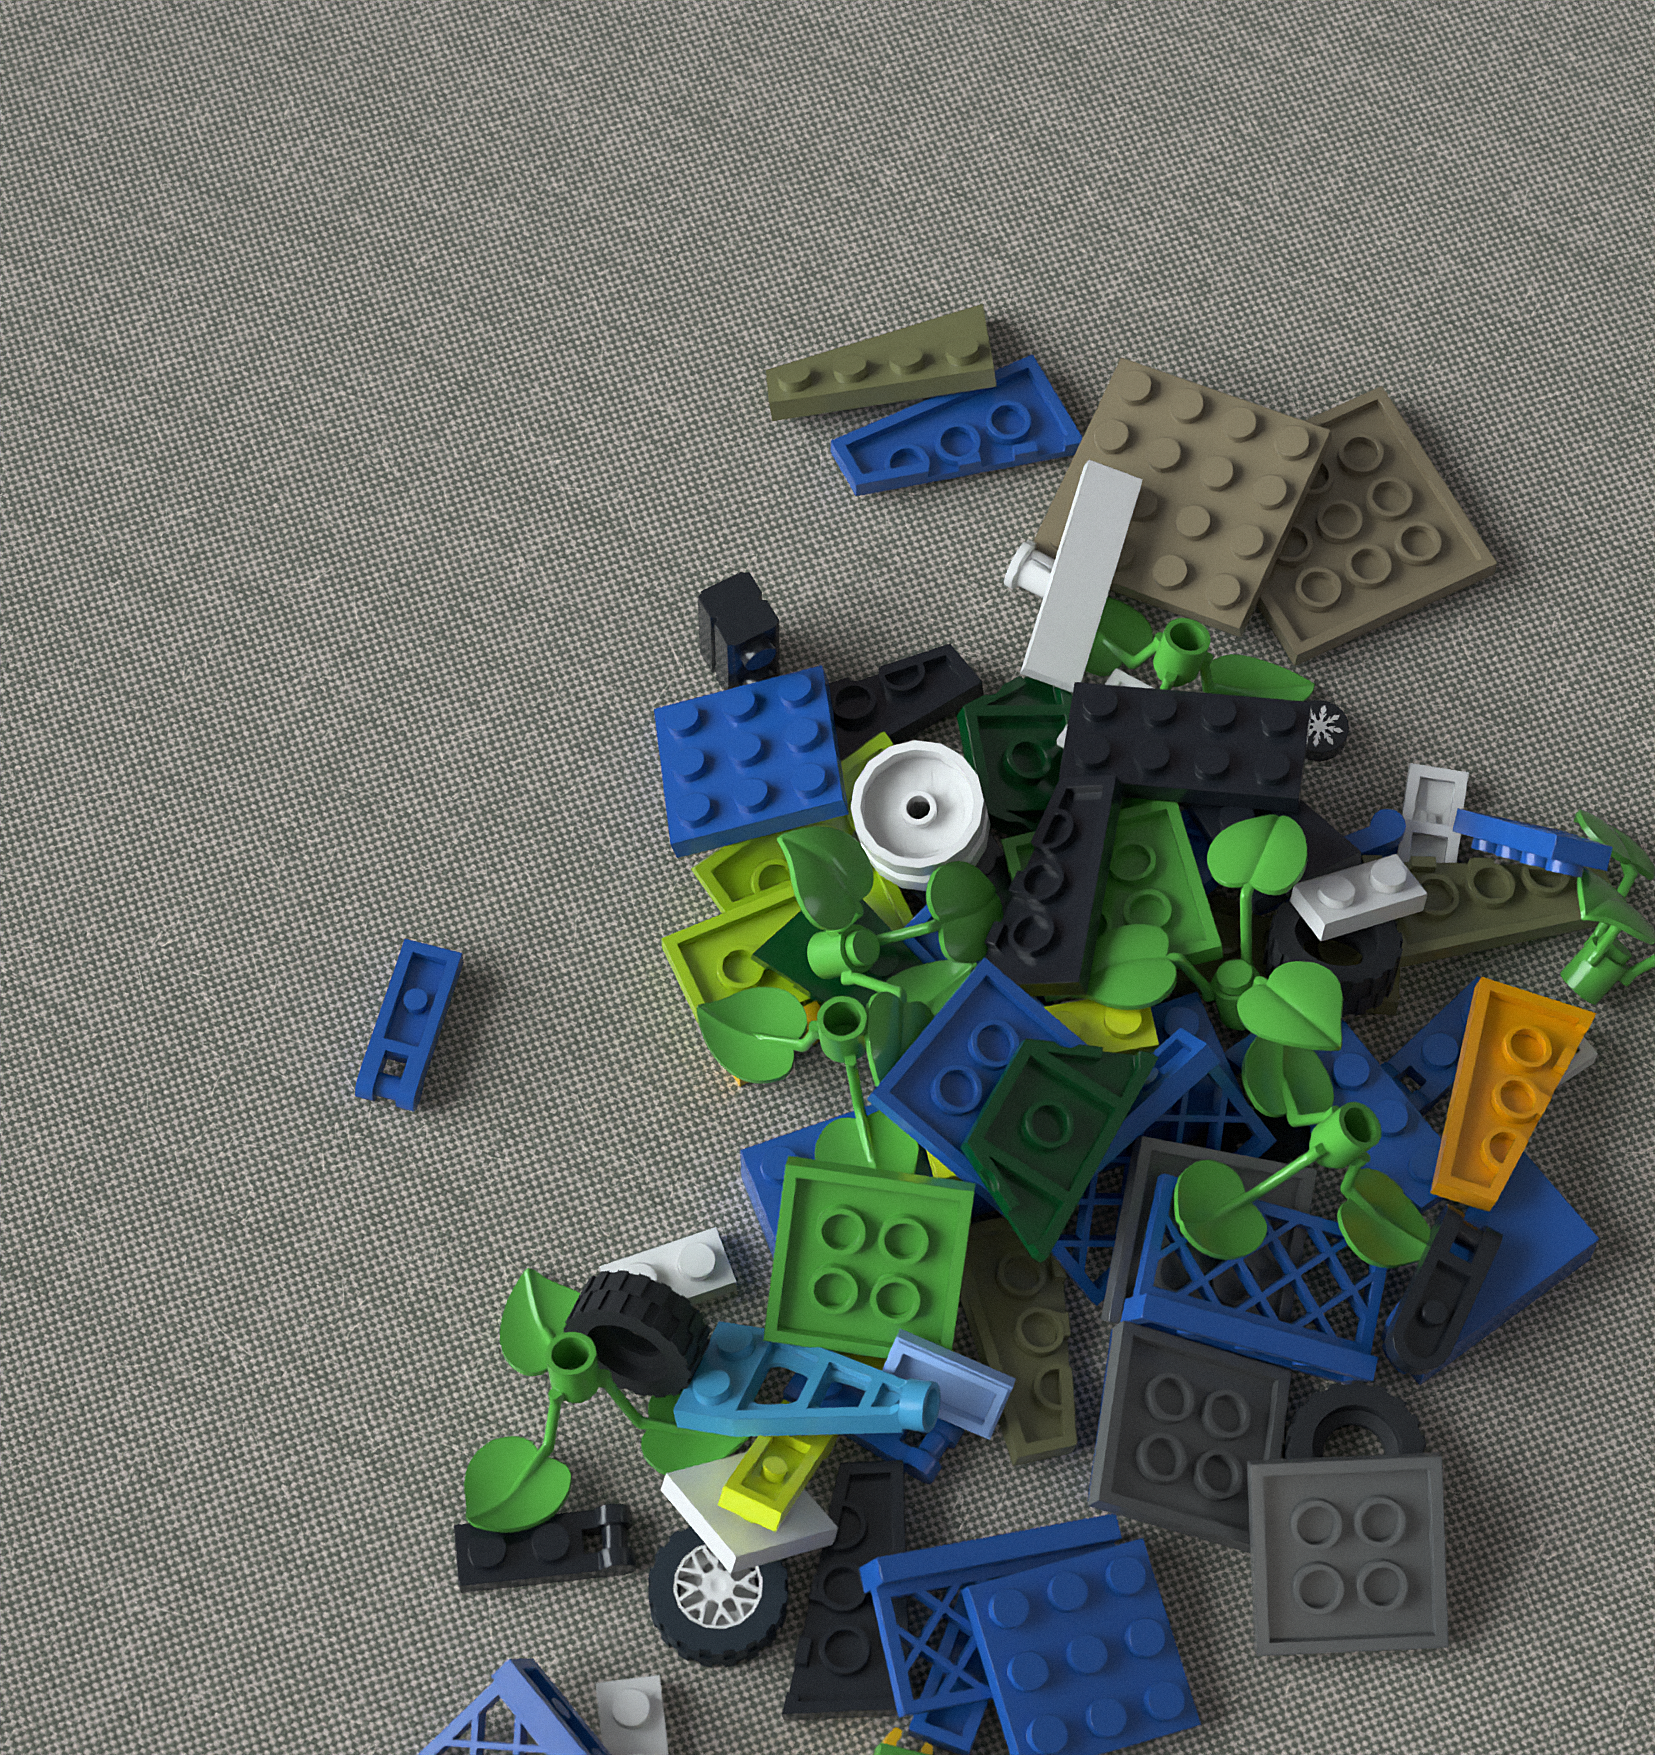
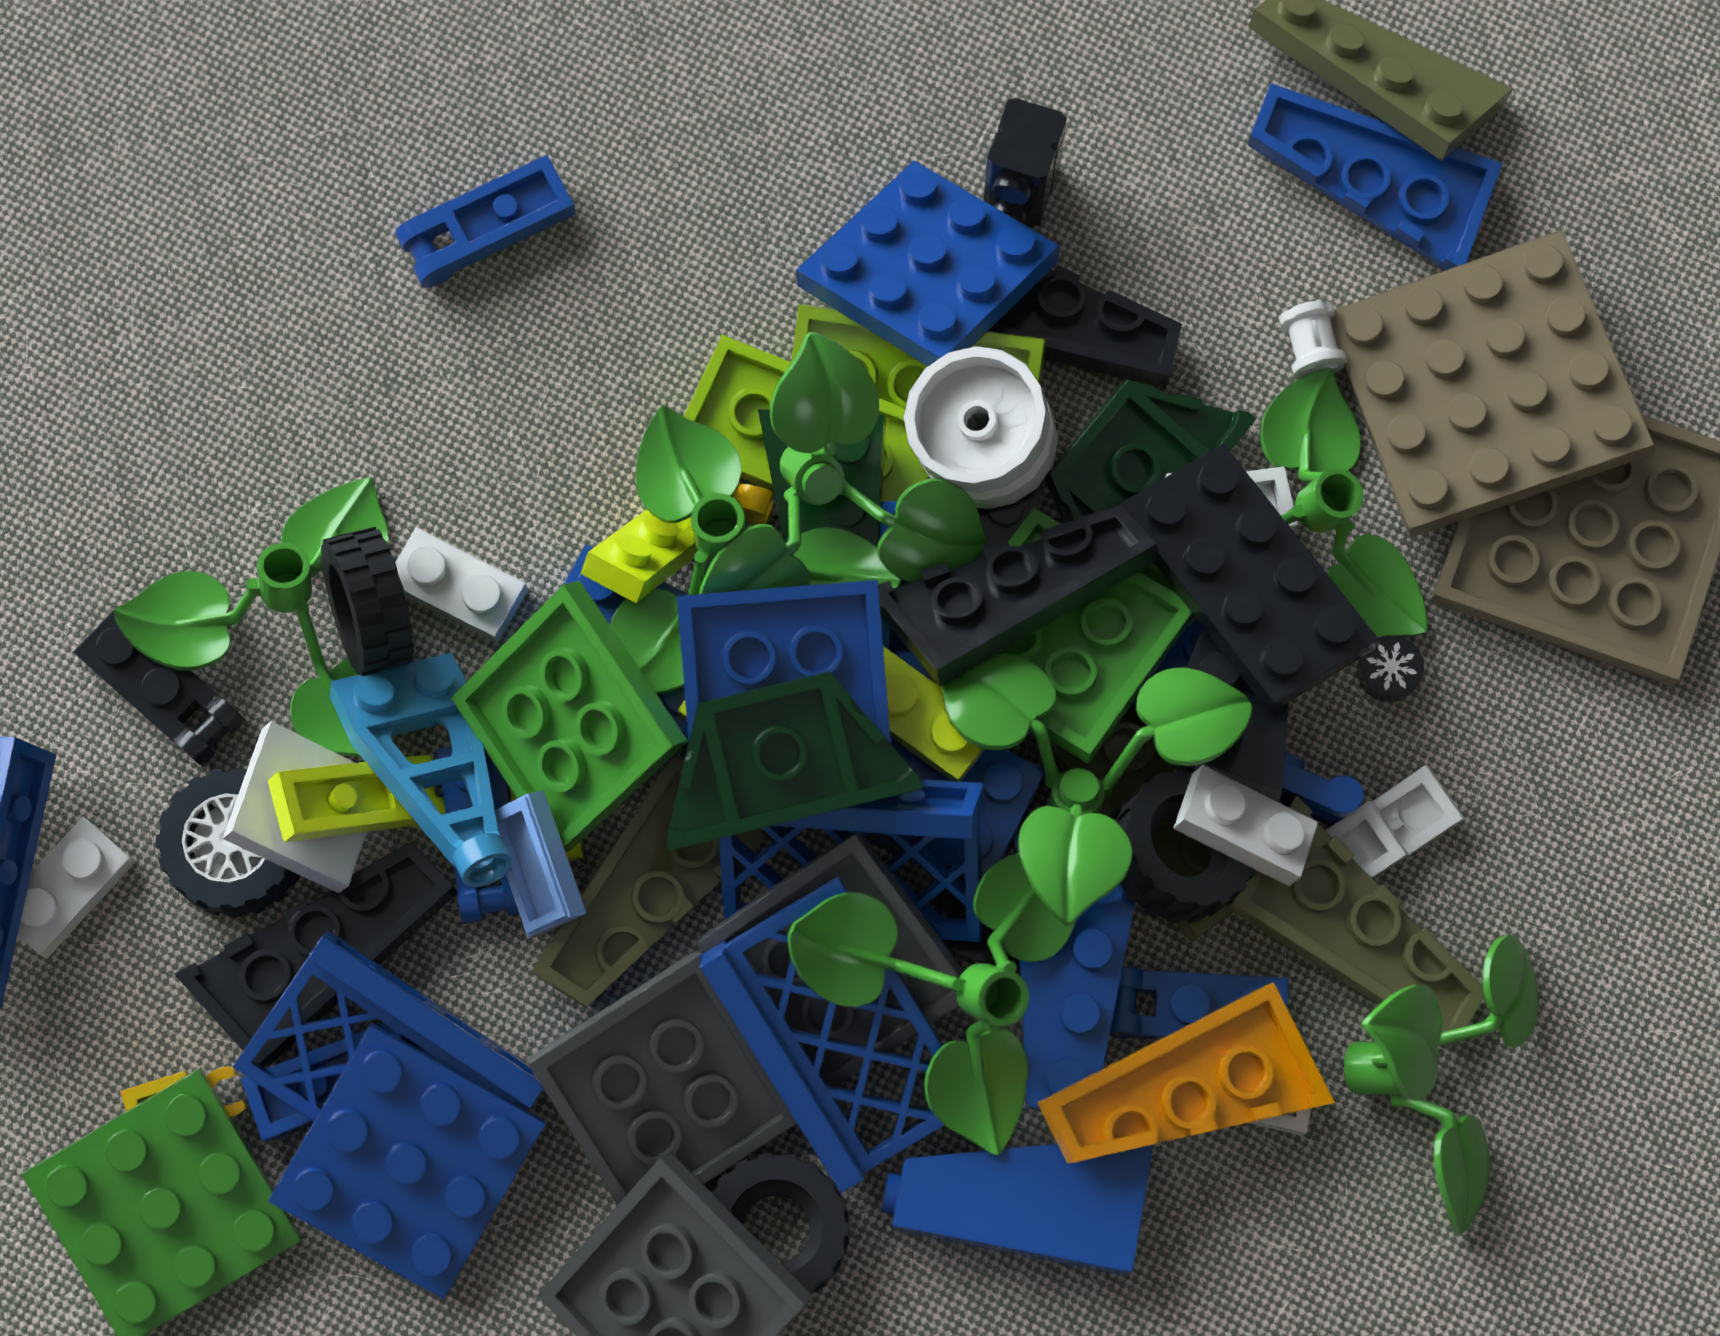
camera: 50 degrees right, 10 degrees up
white tile [1020,460,1143,693] -> none
black plate [1385,1204,1503,1375] -> none
blue wing [1453,808,1612,878] -> none
none -> neon yellow plate [580,509,698,603]

